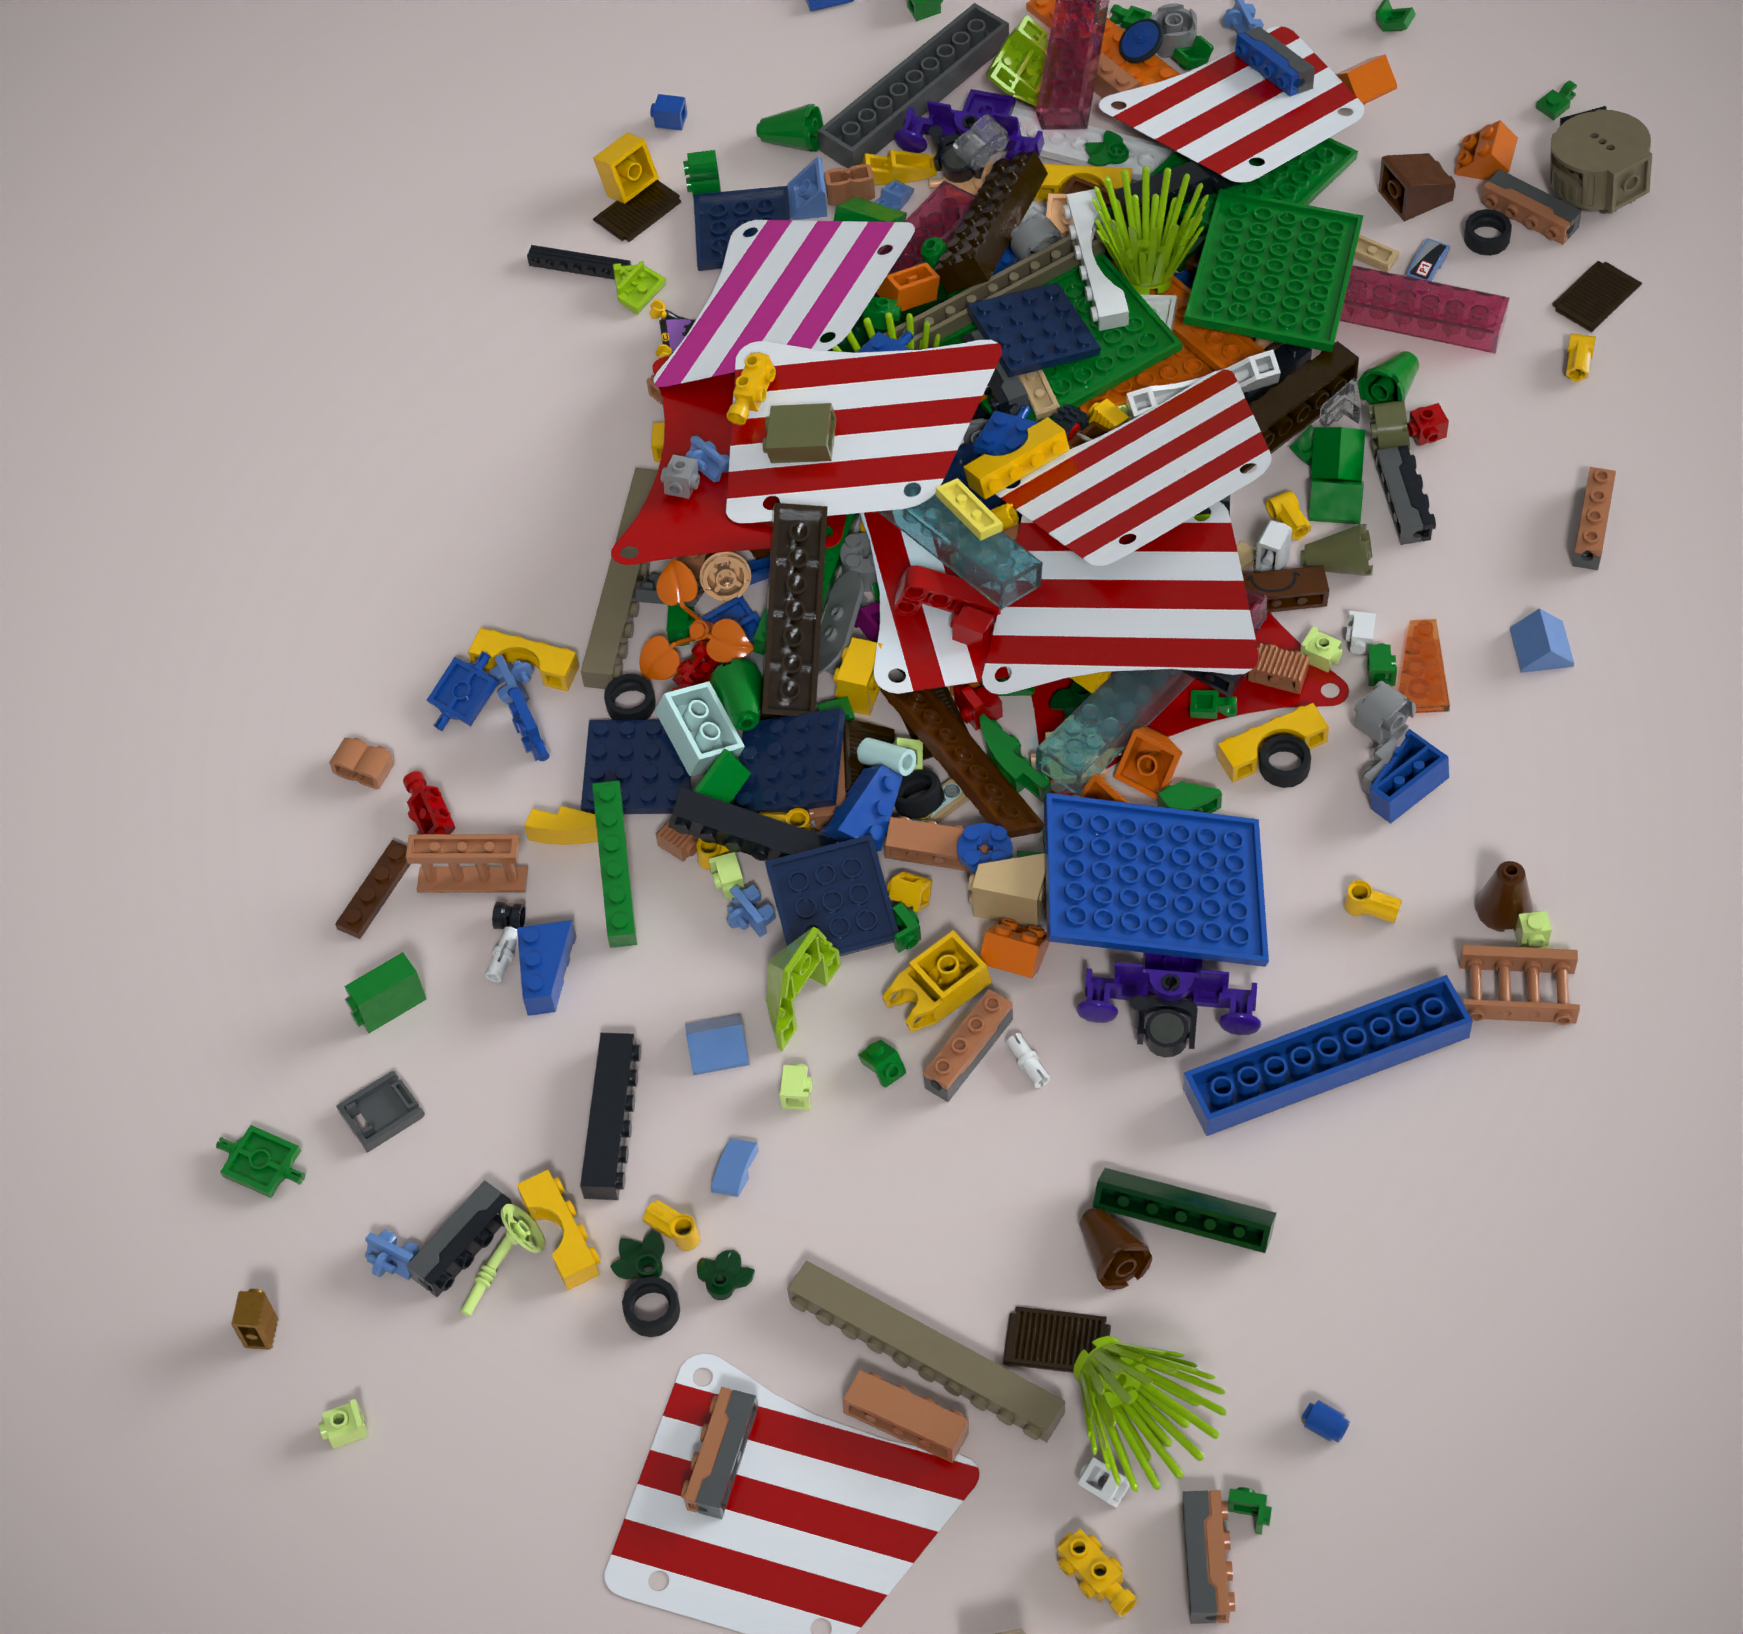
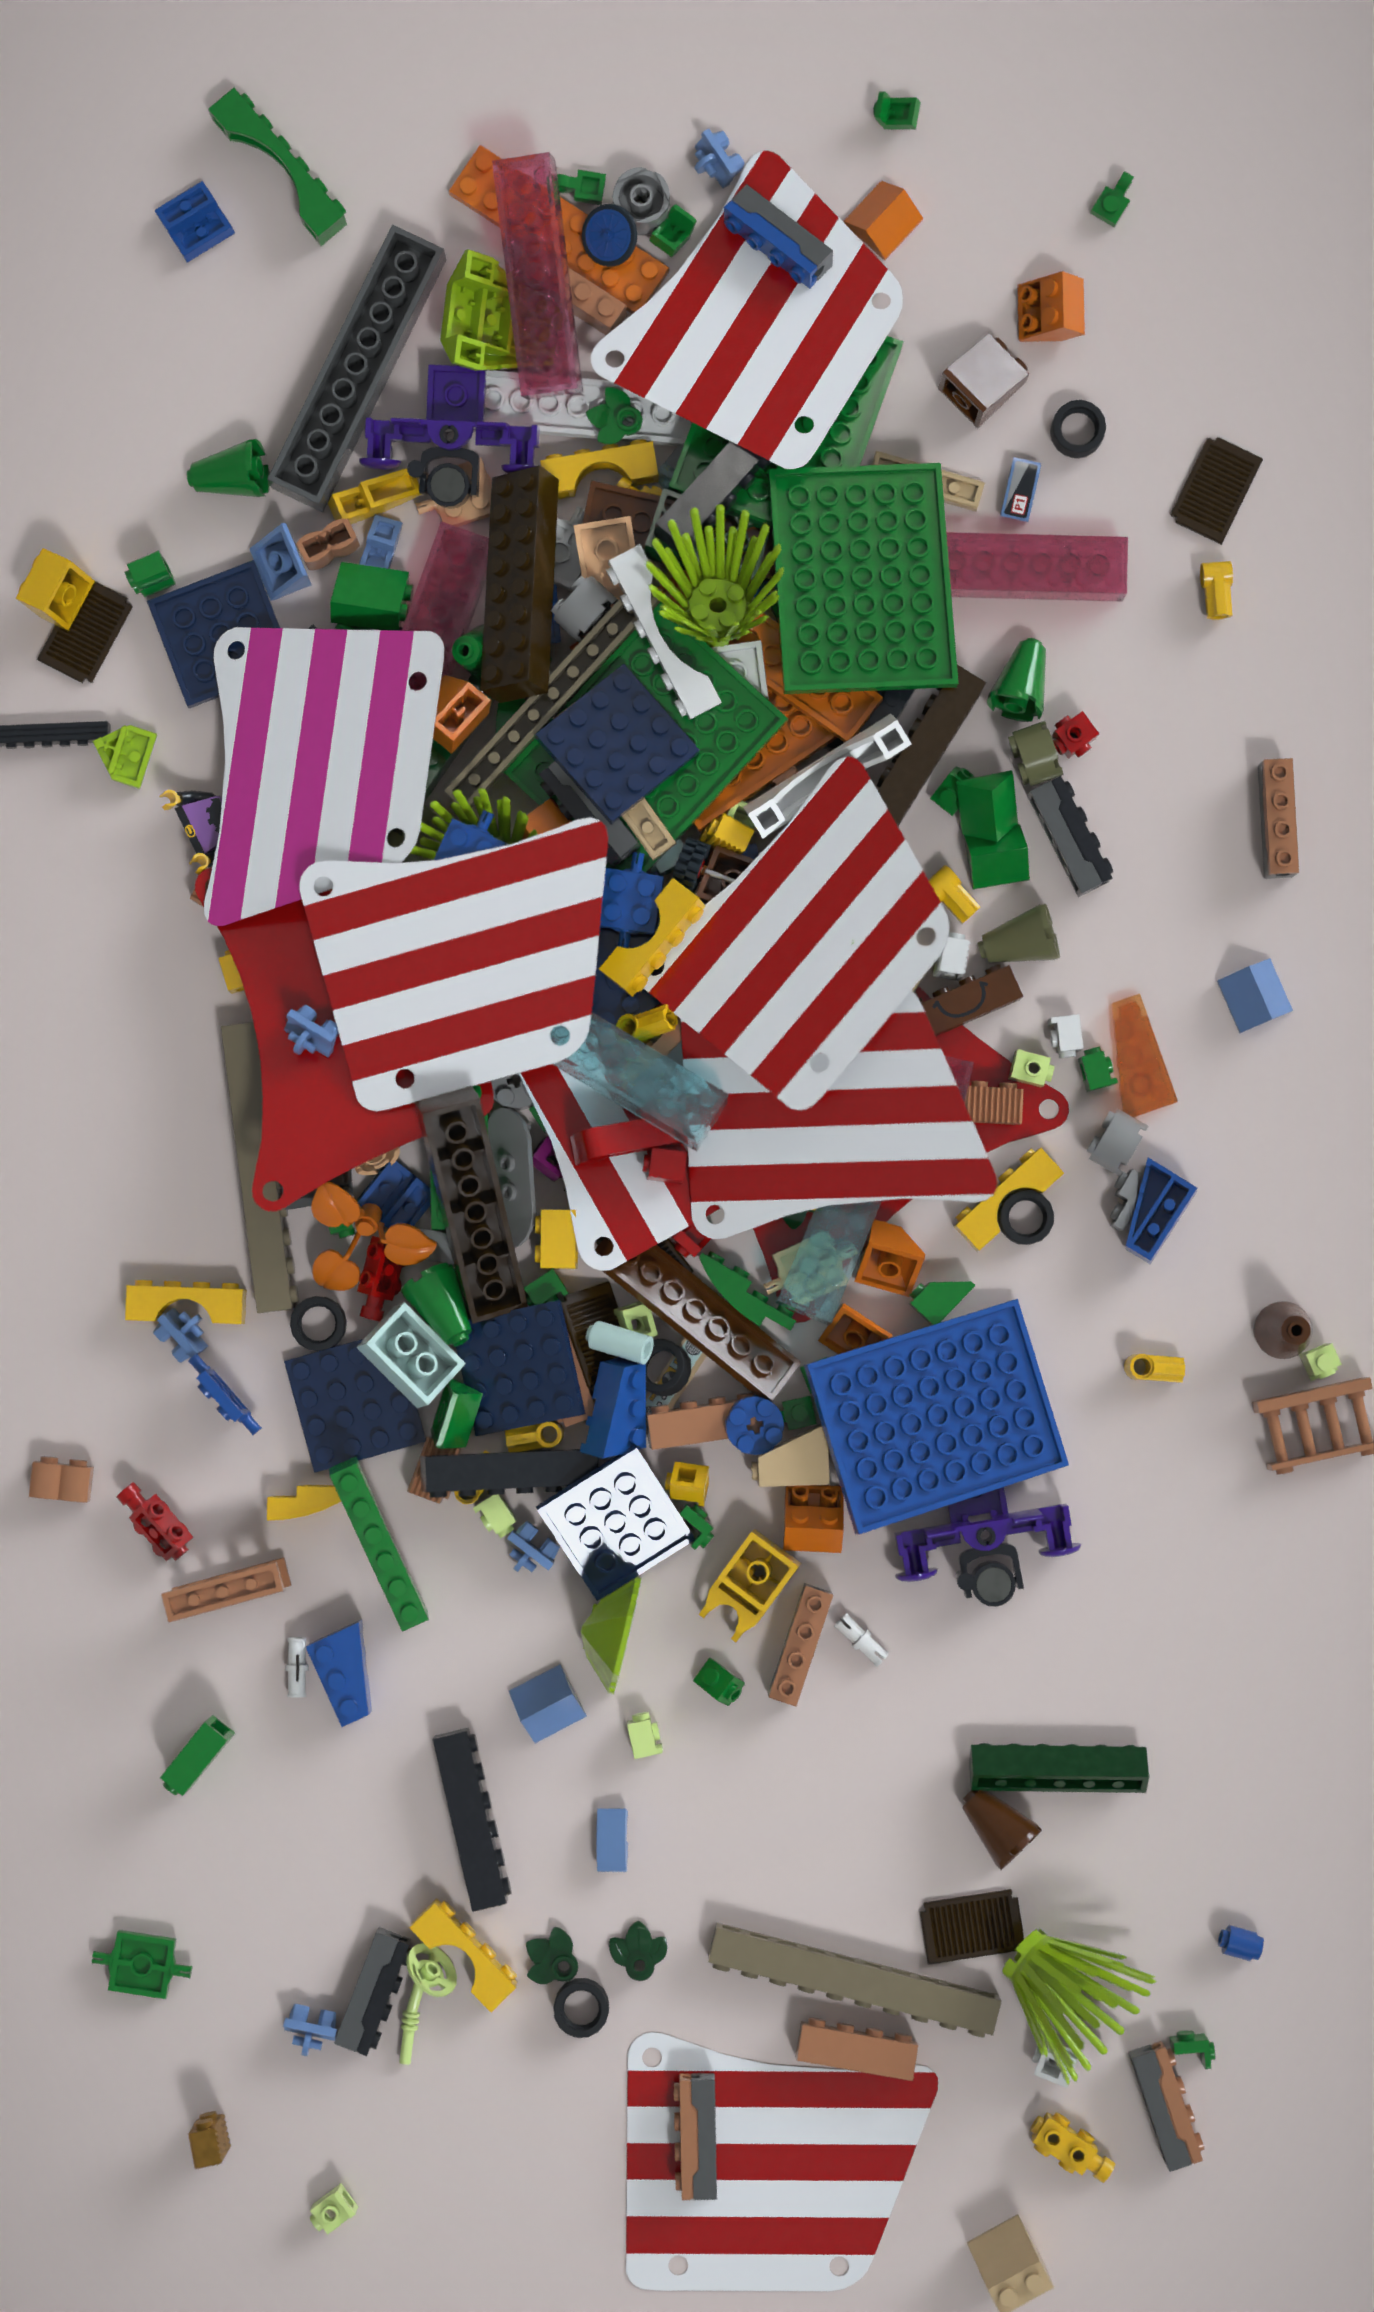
camera: 25 degrees left, 30 degrees up
reddish brown plate [335,840,411,939] -> none
dark grey container [336,1071,425,1153] -> none
blue plate [426,651,499,731] -> none
black wheel [492,902,526,930] -> none
yellow piece [642,1200,701,1251] -> none
blue brick [650,94,688,130] -> none
light grey brick [660,455,700,499] -> none
yellow brick [726,352,776,425] -> none
olive brick [763,403,837,463] -> none
green brick [863,297,901,330] -> none
light yellow plate [936,478,1003,541] -> none
clear brick [953,114,1009,171] -> none
blue brick [1183,975,1473,1136] -> none
clear slope [1319,378,1361,427] -> none
nougat piece [1481,169,1582,245] -> none
dark tan piece [1550,106,1652,214] -> none

